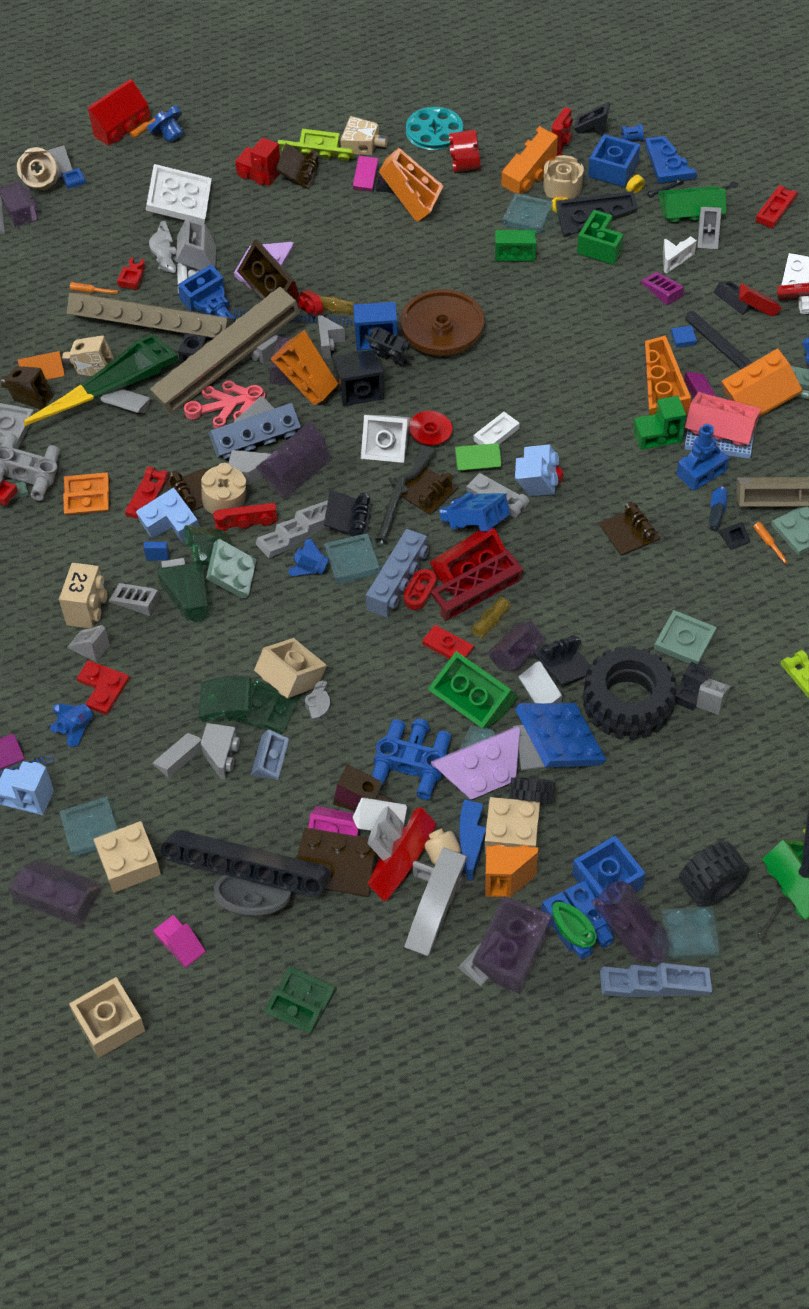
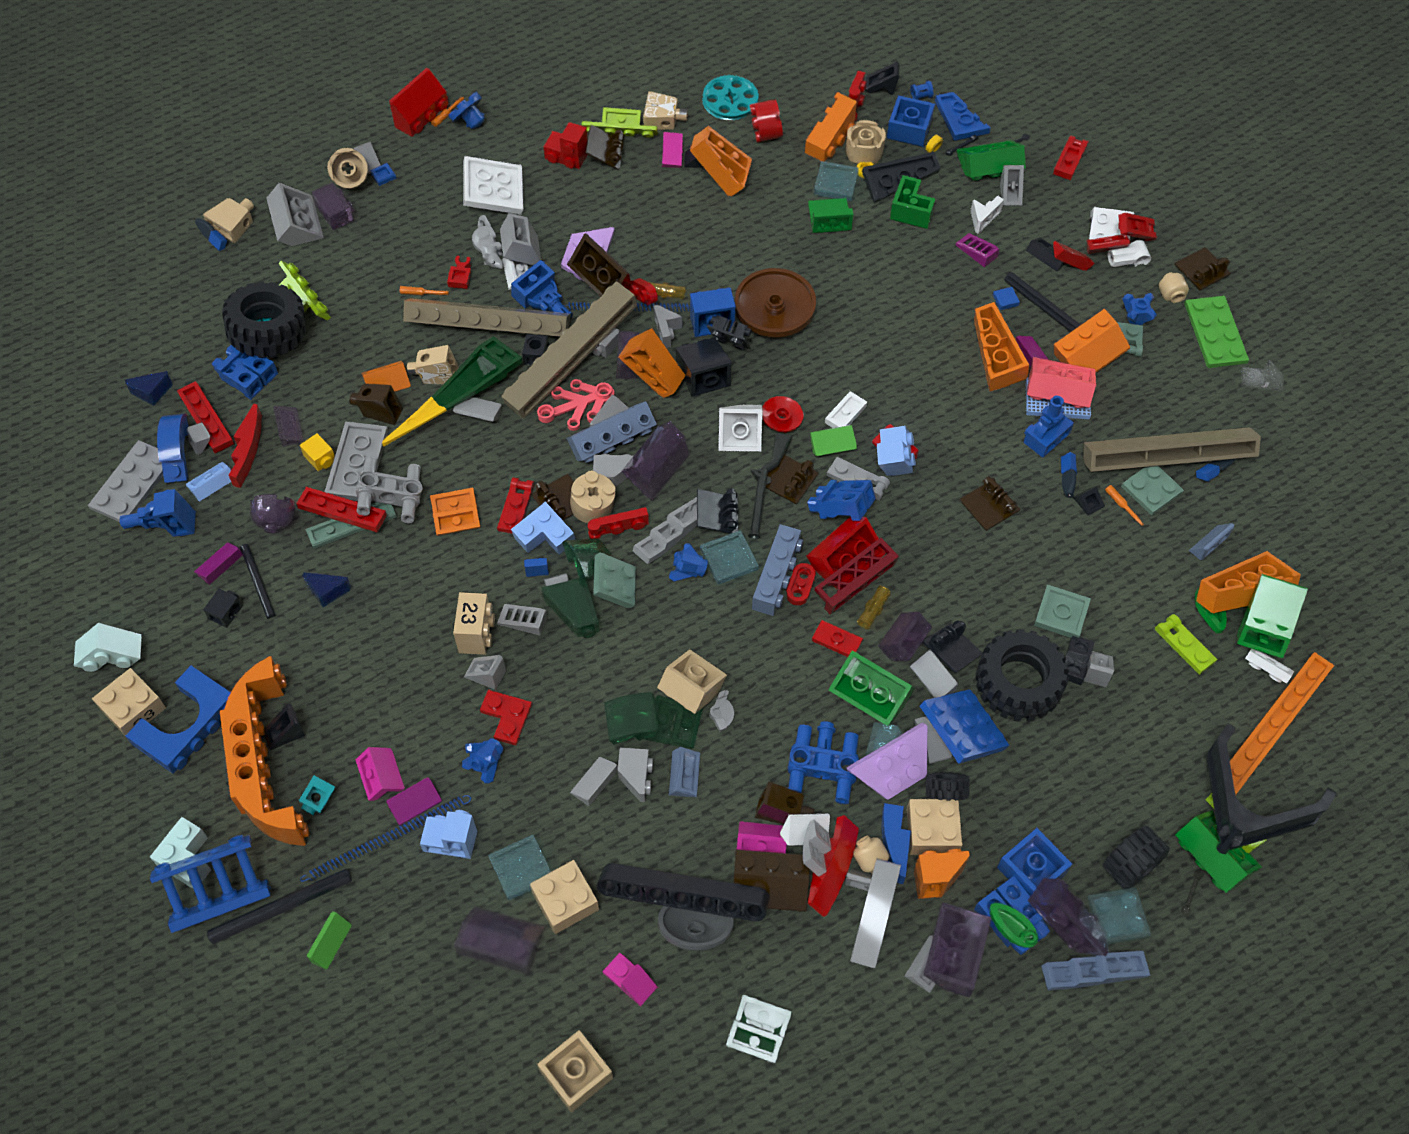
camera: 10 degrees left, 5 degrees up
green brick [633,396,686,450] -> none

